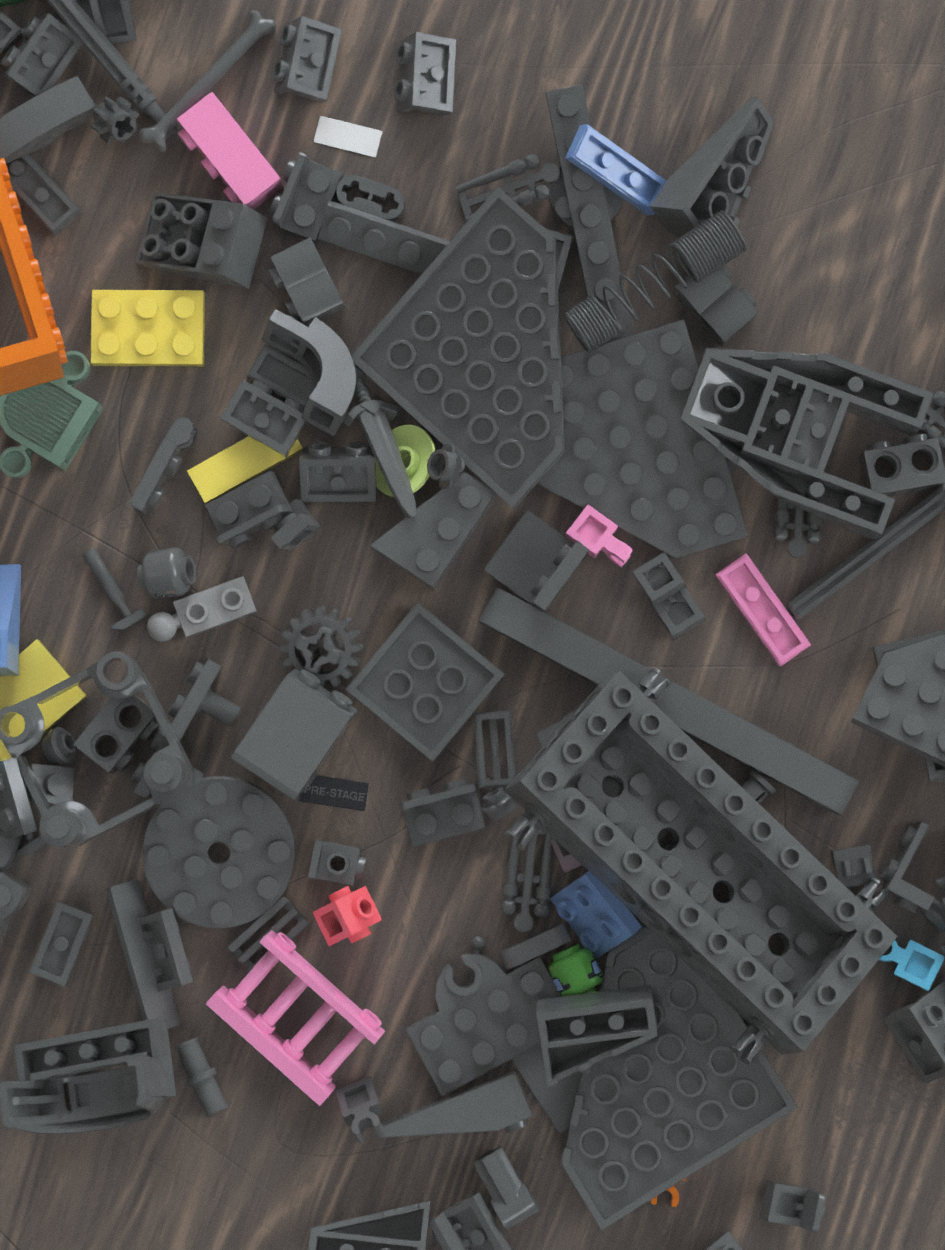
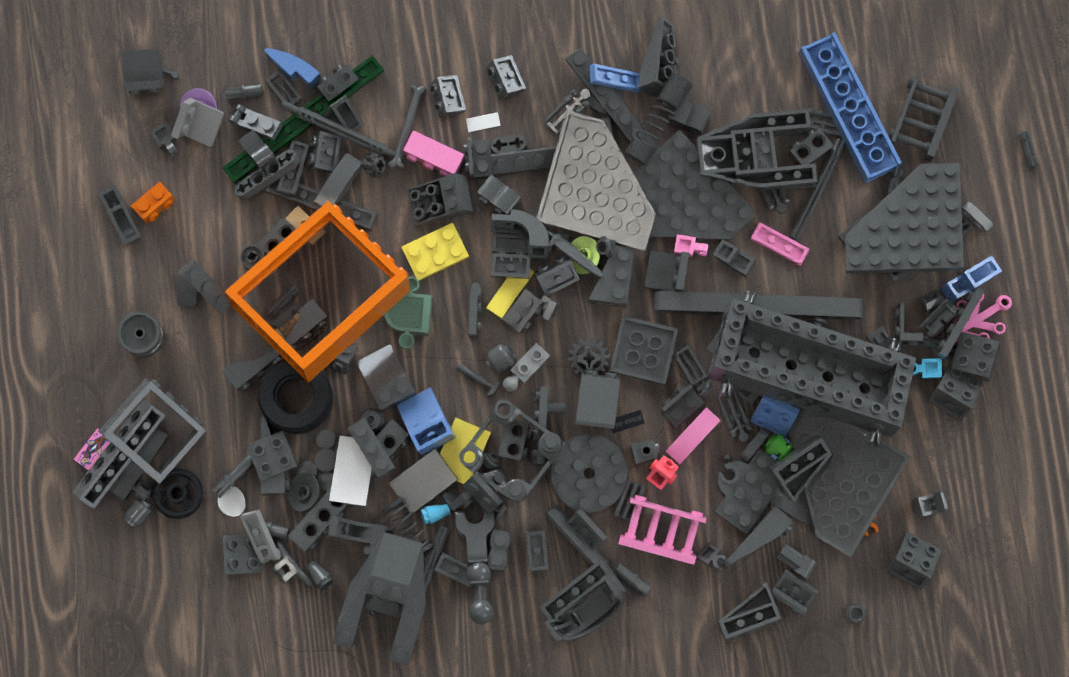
camera: 30 degrees left, 5 degrees down
none -> bright pink slope [666,407,721,465]

